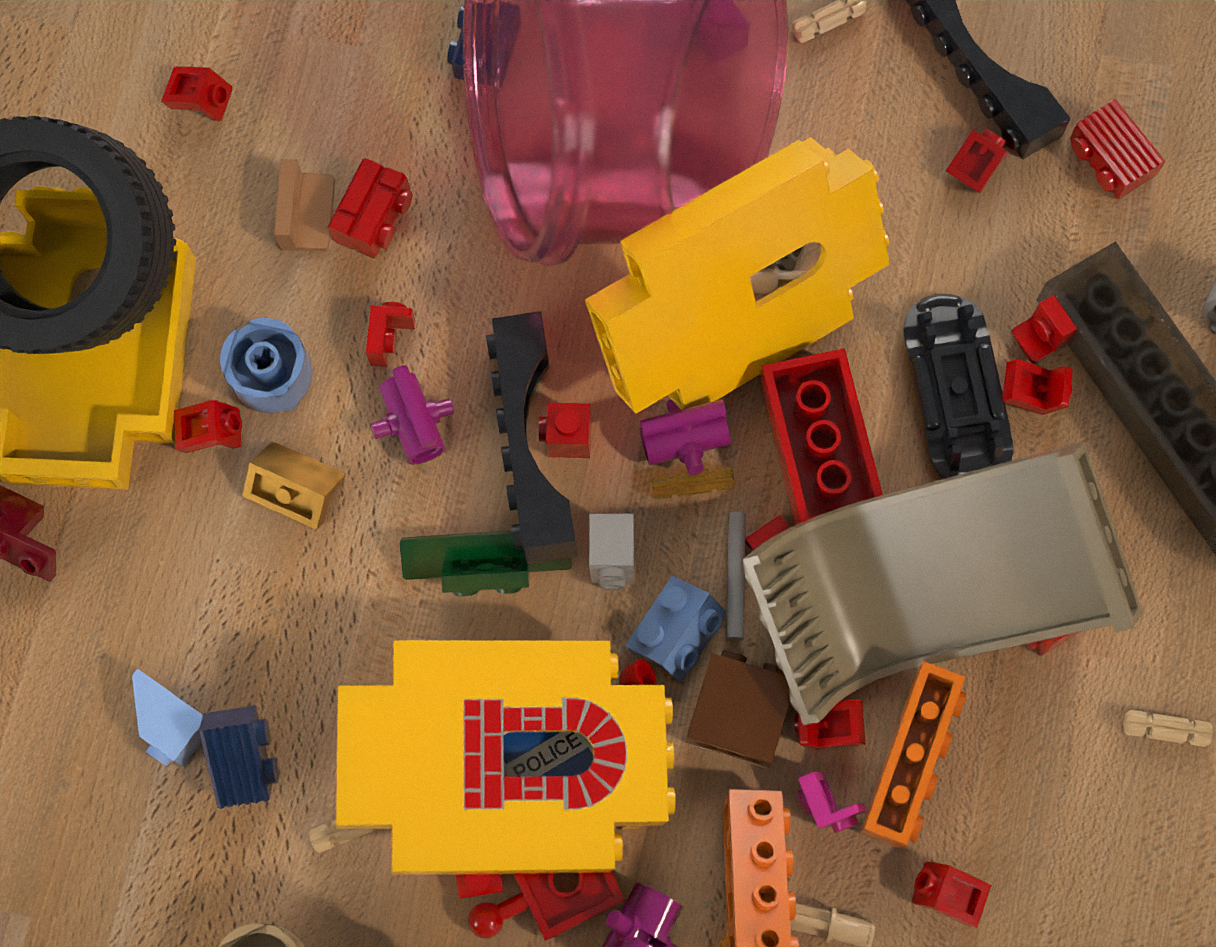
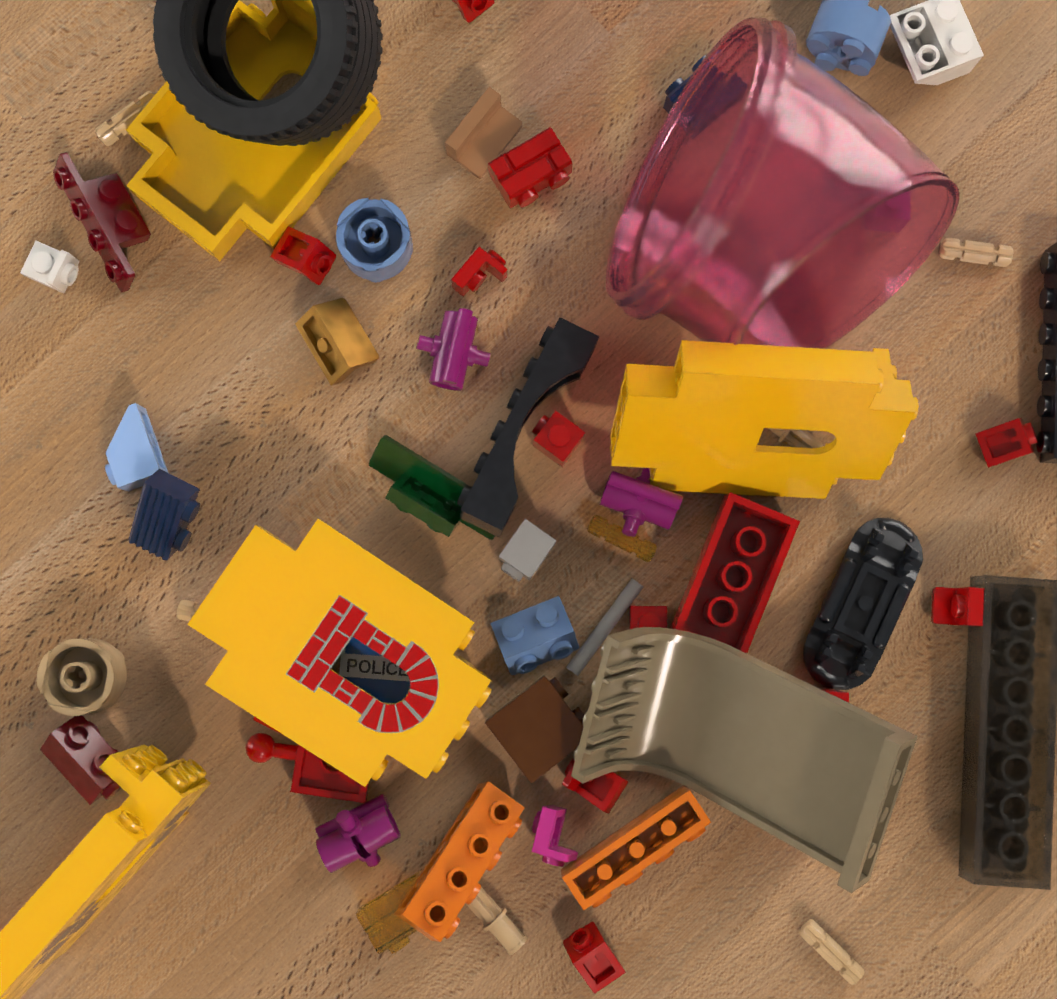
camera: 25 degrees right, 10 degrees up
red hinge [619,659,657,685] -> none
red bracket [1002,359,1073,415] -> none

